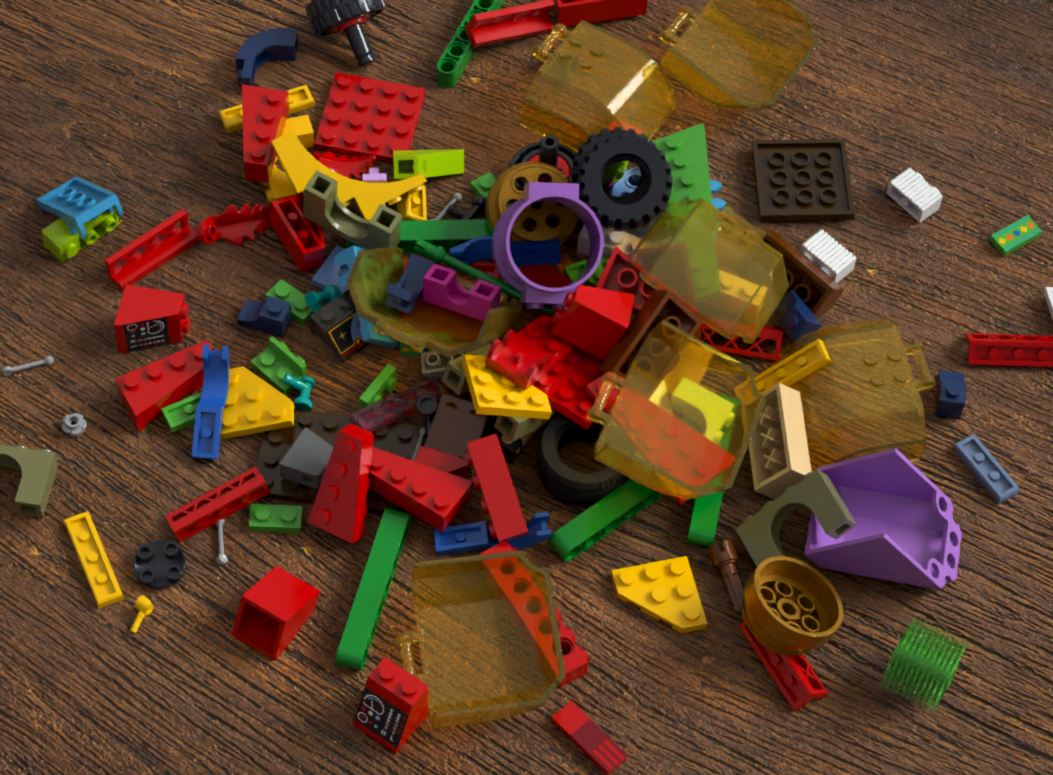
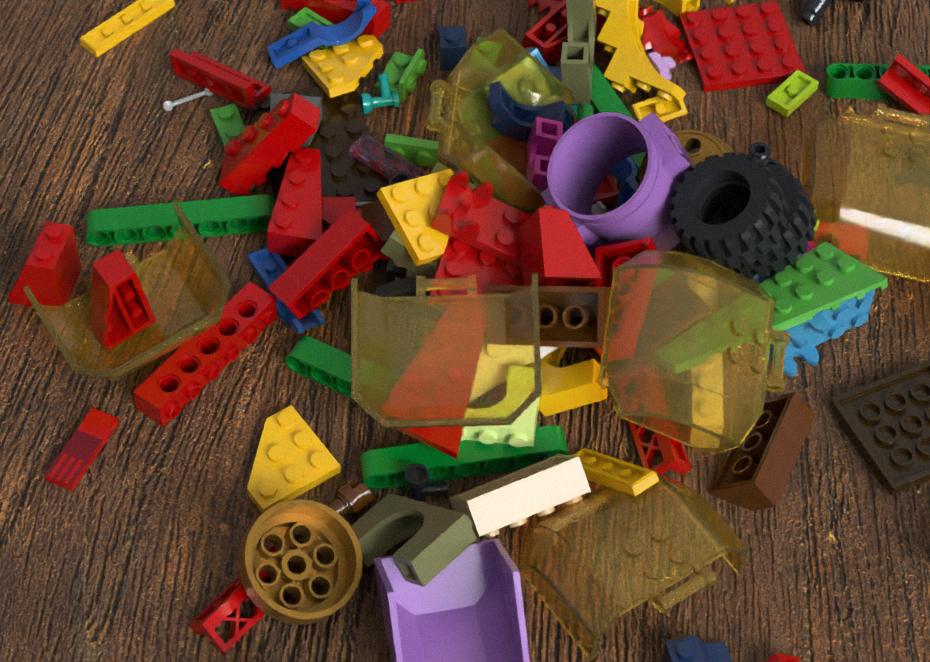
camera: 70 degrees right, 5 degrees down
yellow hand [130,595,153,634] -> none
black dish [134,541,186,589] -> none
red slope [232,566,320,660] -> none
lime slope [393,149,464,179] -> none
dark blue arch [774,290,823,343] -> none
white brick [800,229,856,283] -> none
none -> red wedge [90,249,157,352]
none -> black piece [405,464,448,502]
none -> lime plate [765,69,819,117]

